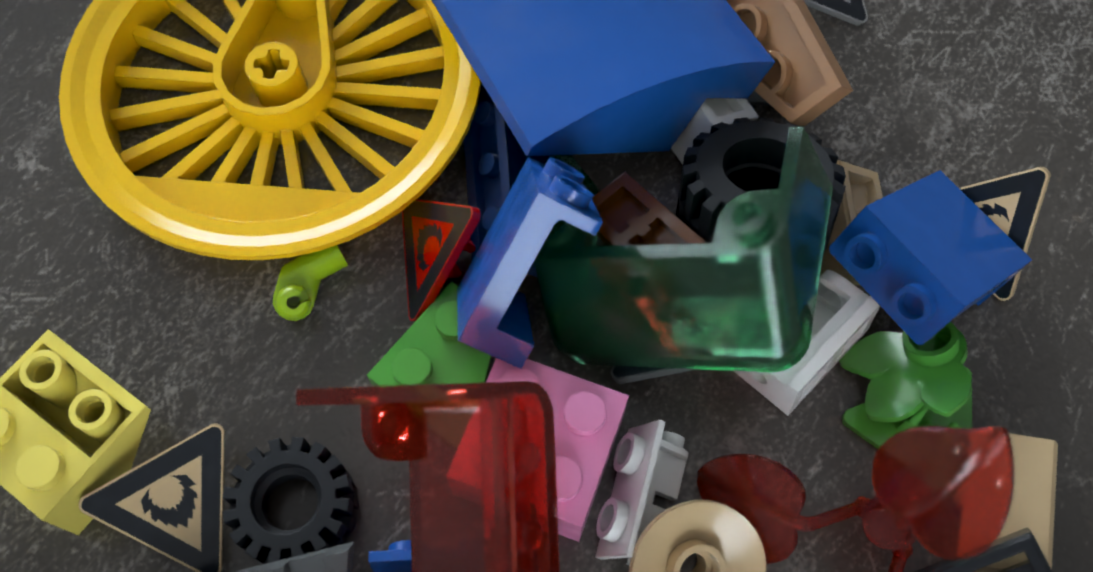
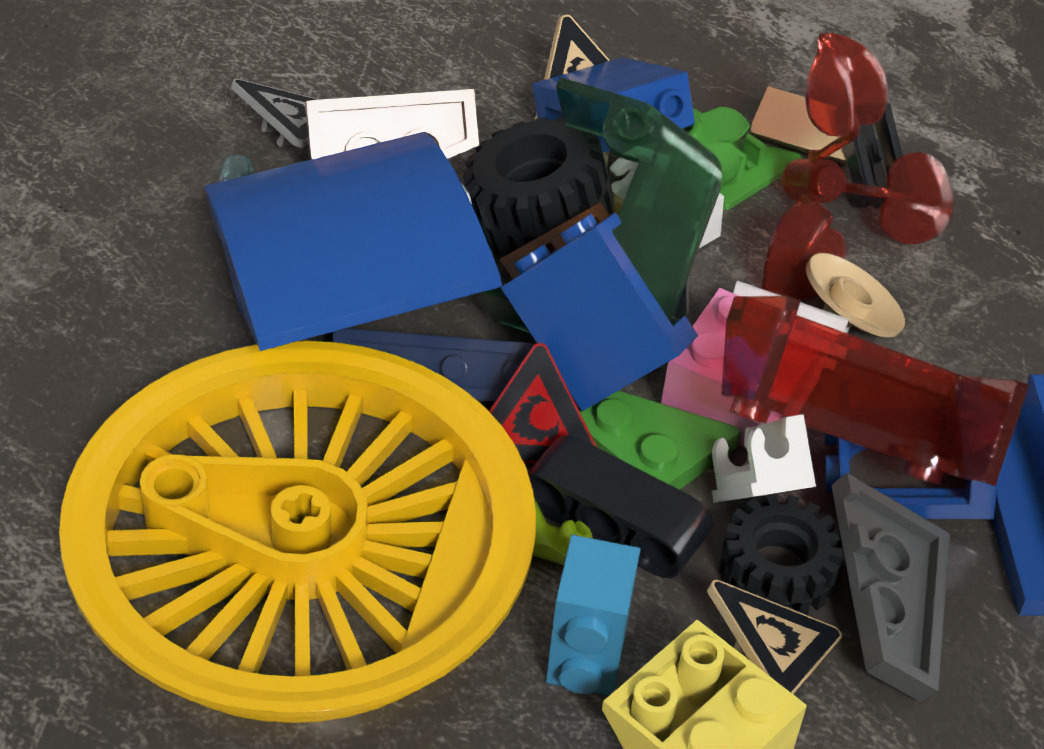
camera: 85 degrees left, 20 degrees down
none -> black beam [528,435,713,579]
none -> dark azure brick [546,535,640,696]
none -> white hinge [712,414,816,503]

